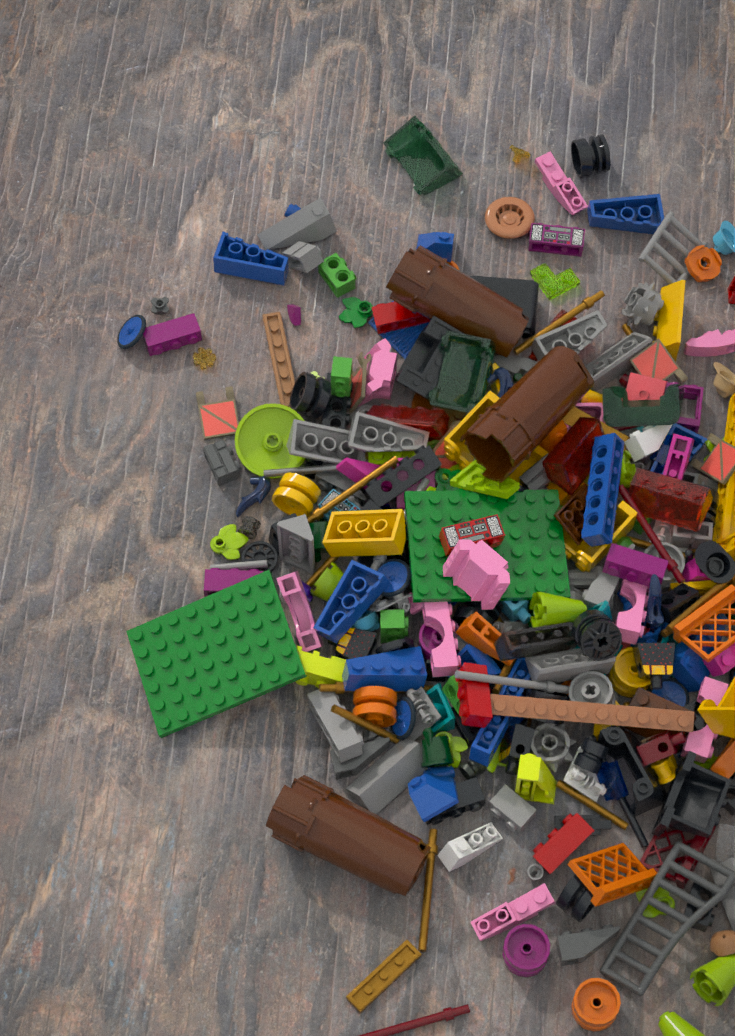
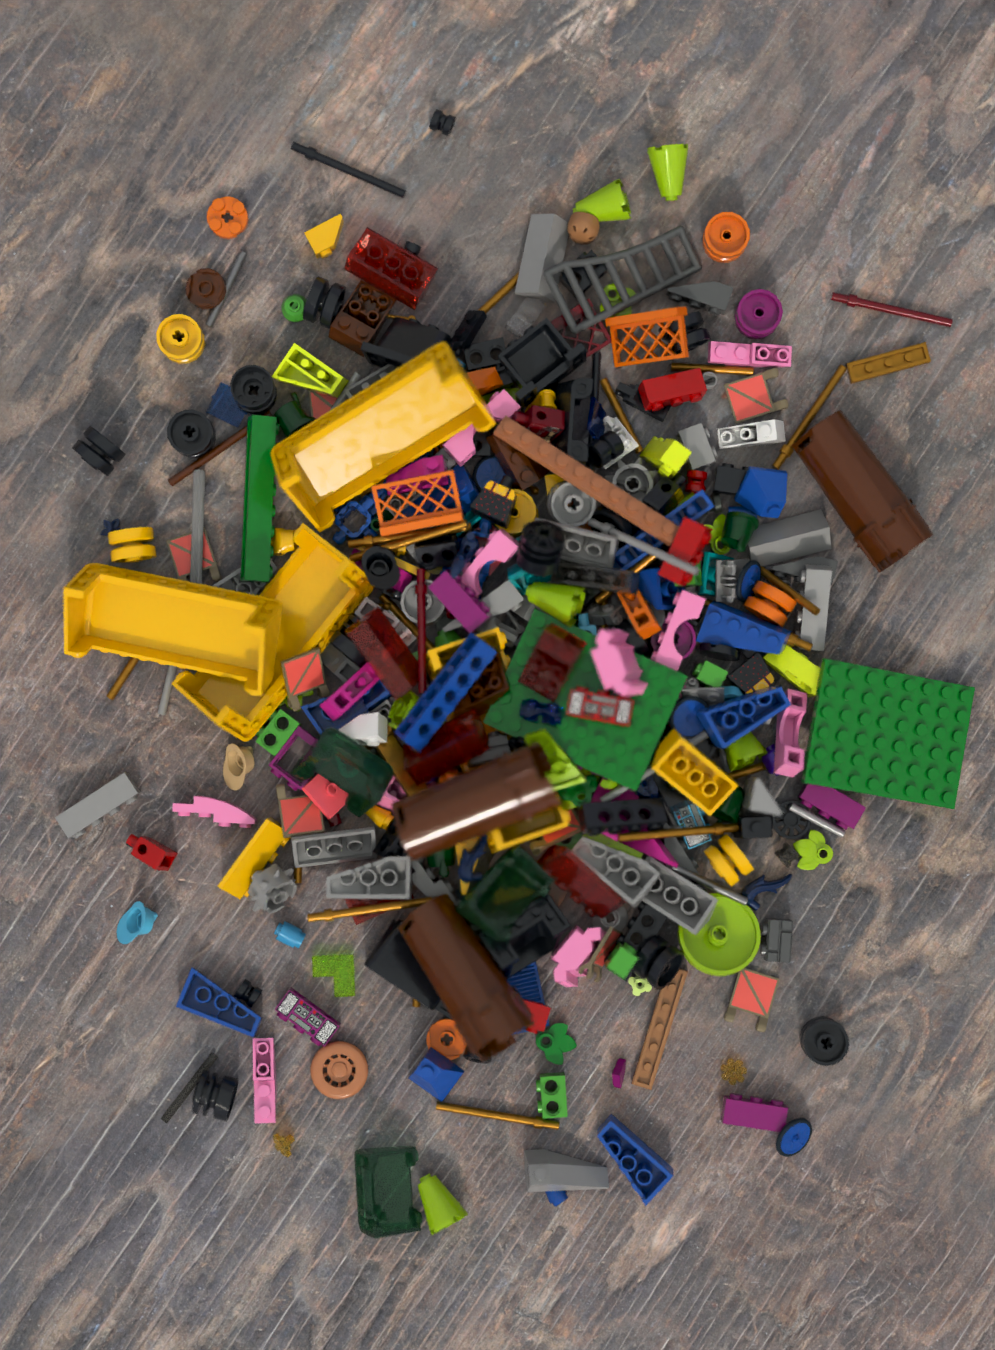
camera: 150 degrees left, 25 degrees up
dark grey plate [151,297,169,315] -> none
light grey piece [282,241,324,273] -> none
light grey bar [638,211,708,284] -> none
orange plate [685,245,722,282] -> none
none -> clear smoke bar [161,1052,218,1123]
none -> black wheel [234,979,263,1007]
none -> bright green brick [255,709,302,756]
none -> dark azure brick [274,921,306,949]
none -> lime cone [417,1173,468,1235]
none -> pearl gold bar [436,1101,559,1130]
none -> clear red slope [518,623,587,702]
none -> hinge [519,698,564,726]
none -> pearl gold bar [671,362,754,375]
none -> red wheel [685,470,708,493]
none -> coral flag [724,368,789,424]
none -> black wheel [799,1016,849,1066]

